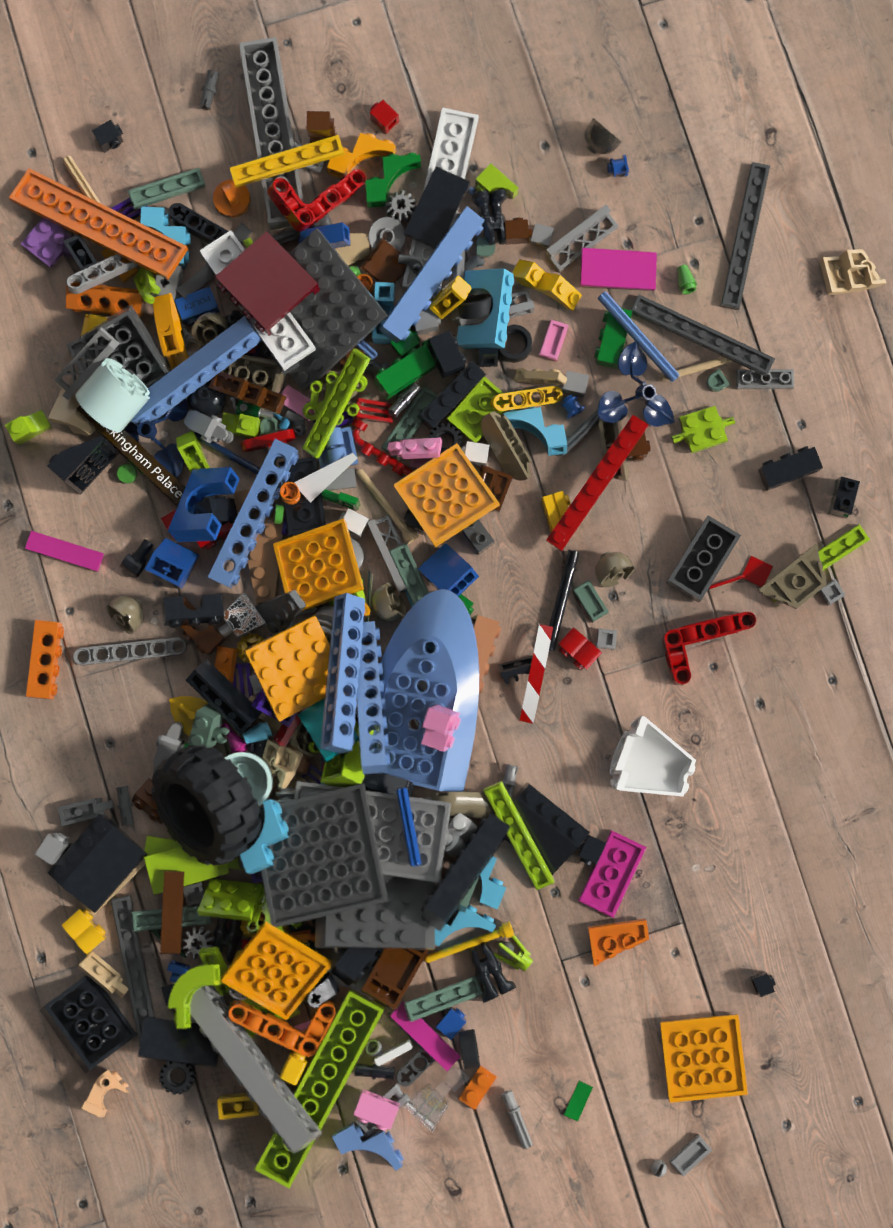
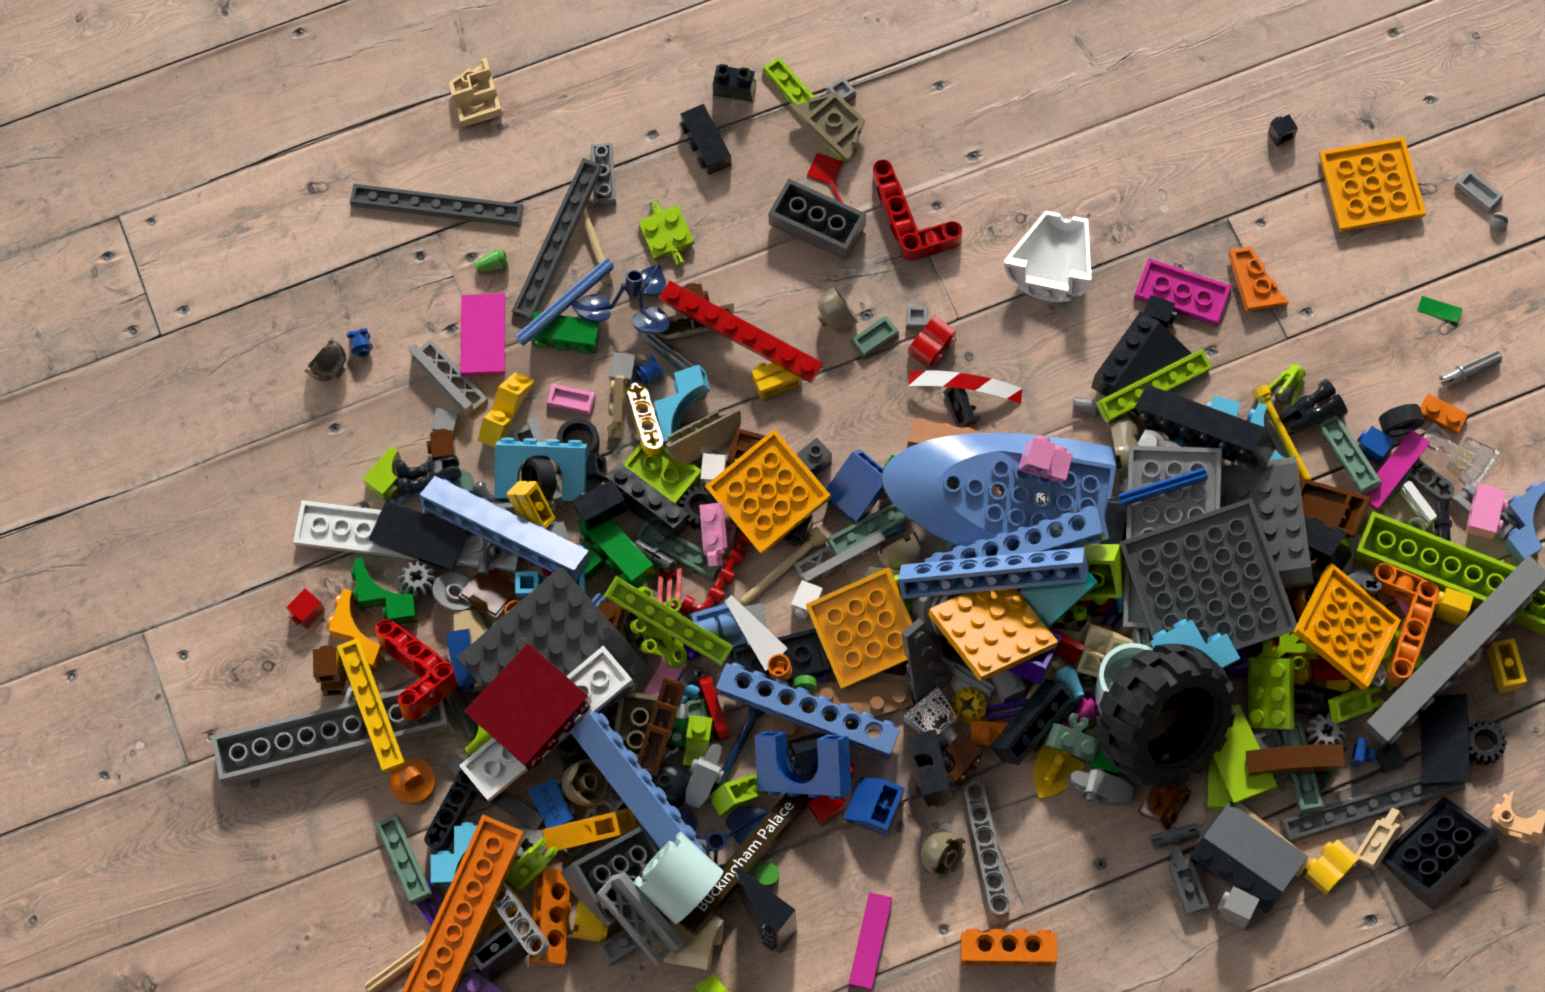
camera: 95 degrees left, 15 degrees down
black brick [92,120,124,153] -> none
black pin [120,539,154,578] -> none
lime arch [168,964,220,1029] -> none
dark grey pin [199,70,219,110] -> none
green tile [321,489,360,511] -> none
black axle [549,550,579,651] -> none
sand green tile [706,369,730,392] -> none

